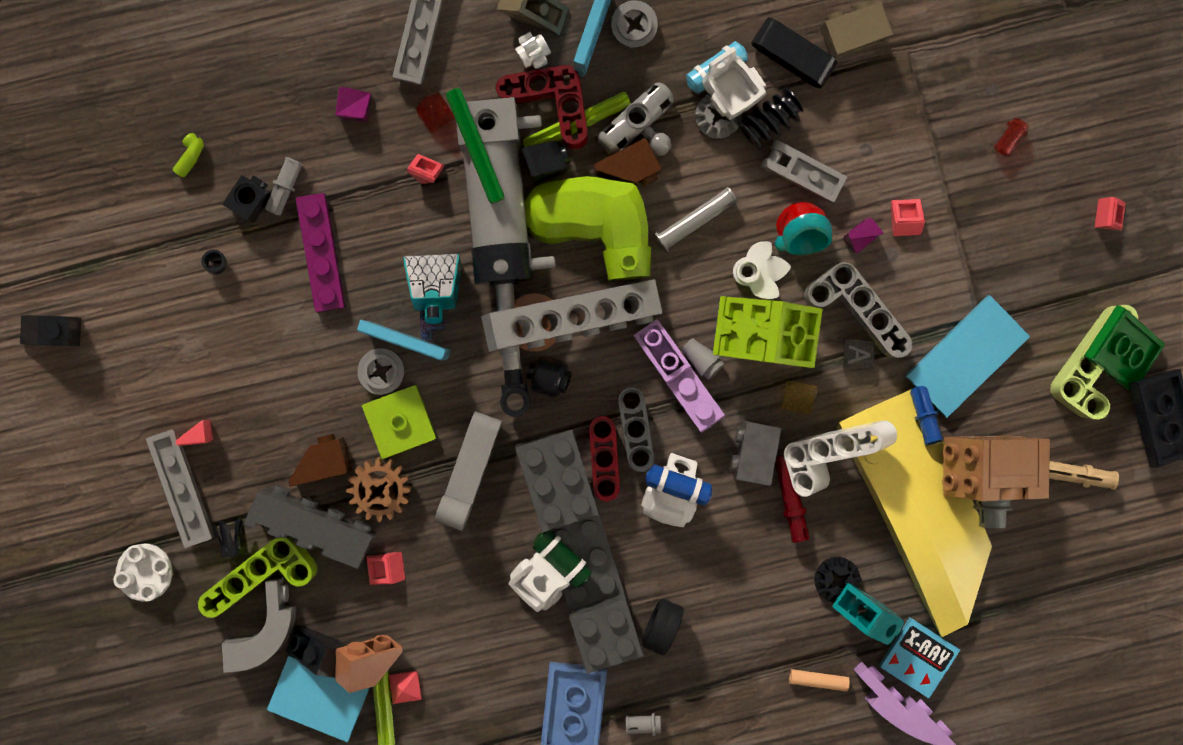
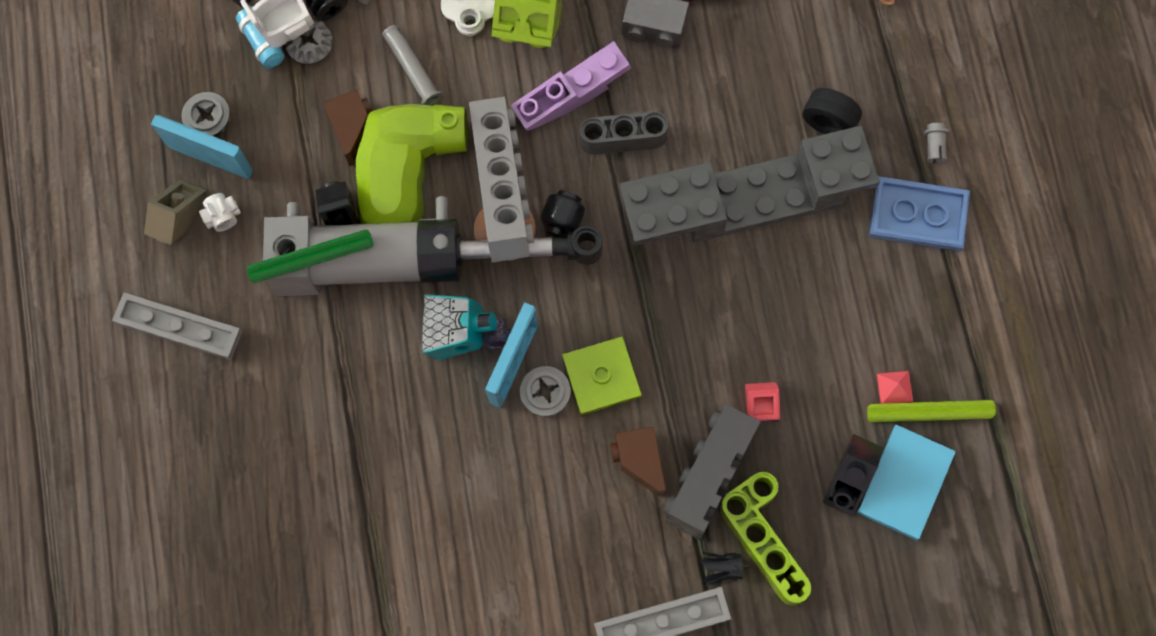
camera: 80 degrees left, 15 degrees down
lime arm [173,133,204,177] -> none
coral slope [176,419,213,446] -> none
black hinge [201,249,227,275] -> none
black brick [222,175,271,223] -> none
light grey arch [222,577,297,673] -> none
light grey axle [265,157,303,216] -> none
magenta plate [295,193,346,313] -> none
magenta slope [335,86,371,122] -> none
nougat slope [335,635,403,693] -> none
medium nougat gear [347,457,412,522] -> none
coral slope [407,154,444,184] -> none
clear red slope [415,93,455,133] -> none
light grey beam [434,411,502,531] -> none
dark red beam [495,65,588,149] -> none
white piece [508,530,592,612] -> none
lime axle [523,92,631,147] -> none
dark red beam [589,416,620,502] -> none
light grey piece [598,82,674,156] -> none
white piece [641,453,713,527] -> none
light grey cone [681,338,725,380] -> none

